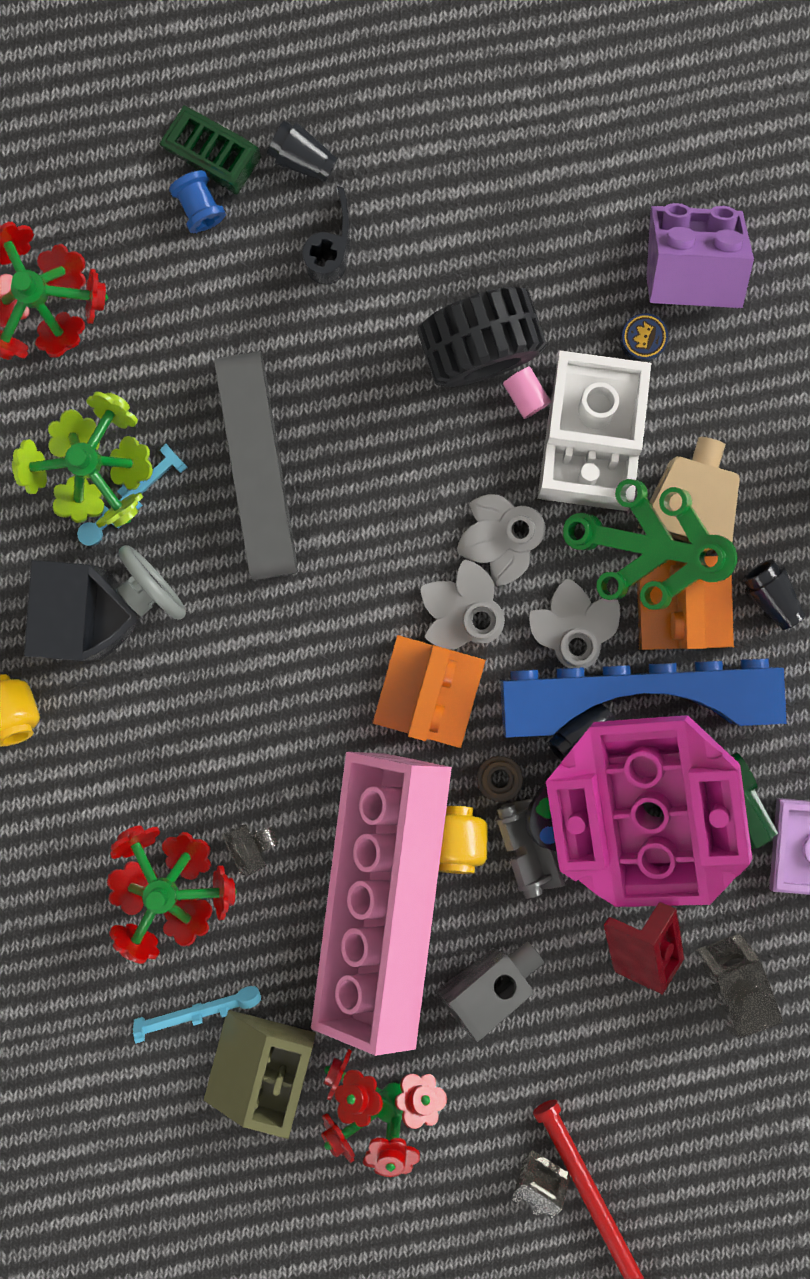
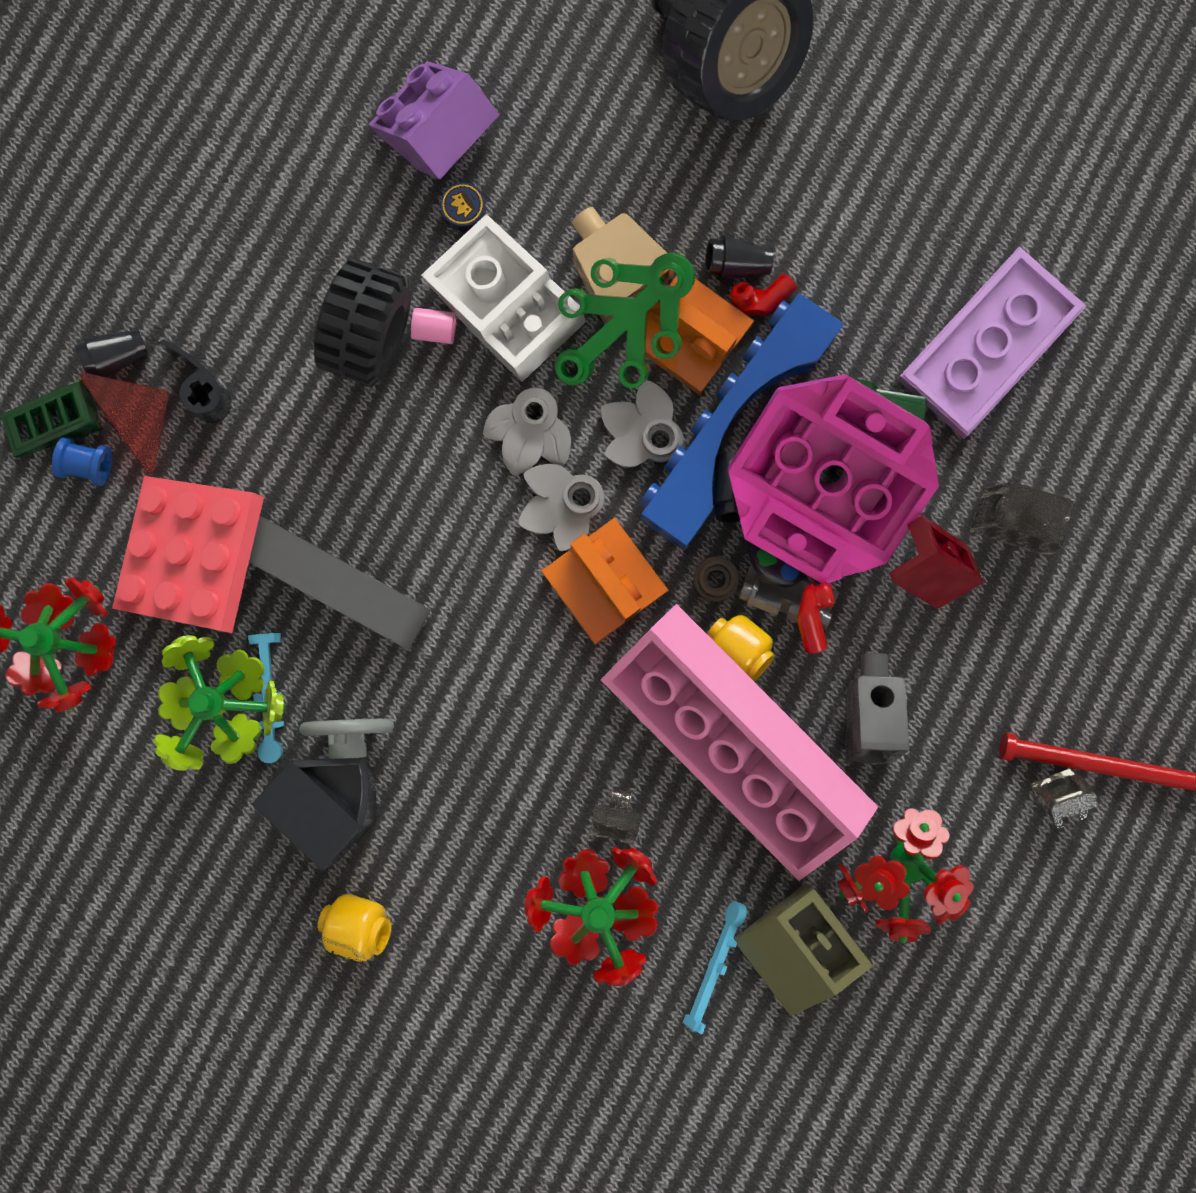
camera: 55 degrees left, 5 degrees down
none -> clear red tile [80,372,169,475]
none -> coral plate [112,476,264,633]
none -> red arm [730,273,798,316]
none -> red arm [797,582,835,654]

